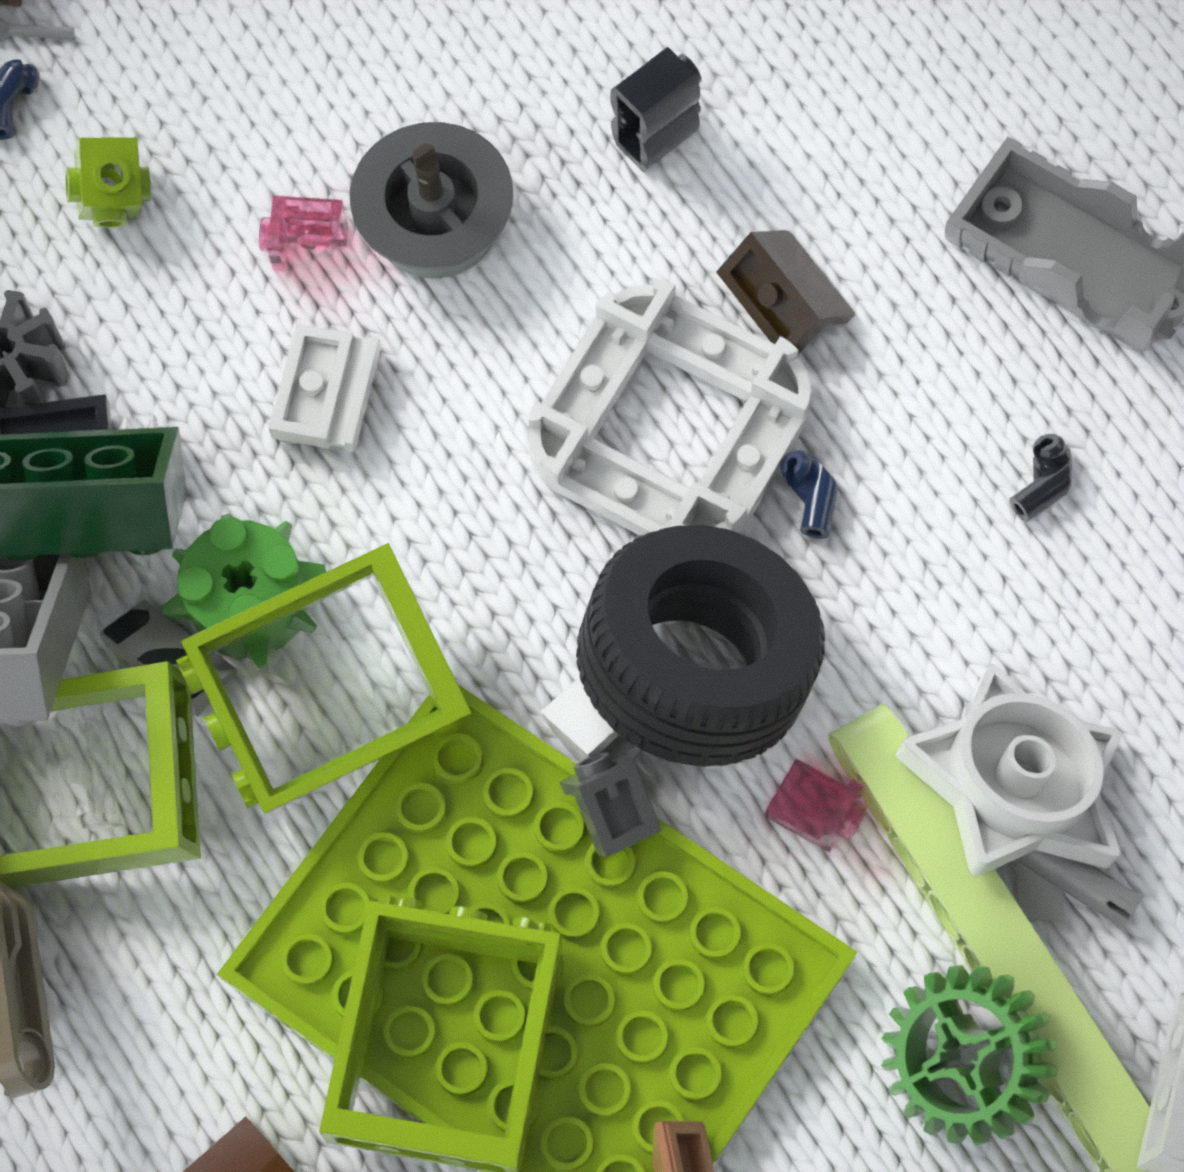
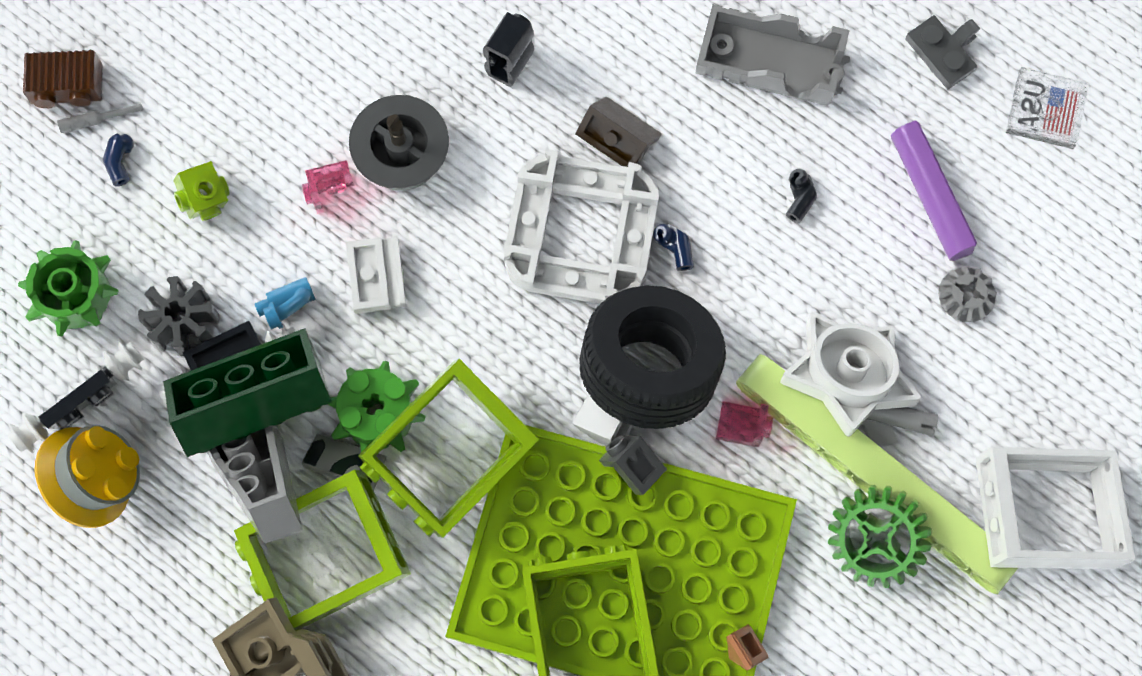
camera: 25 degrees left, 5 degrees up
none -> dark azure plant [254,277,316,330]

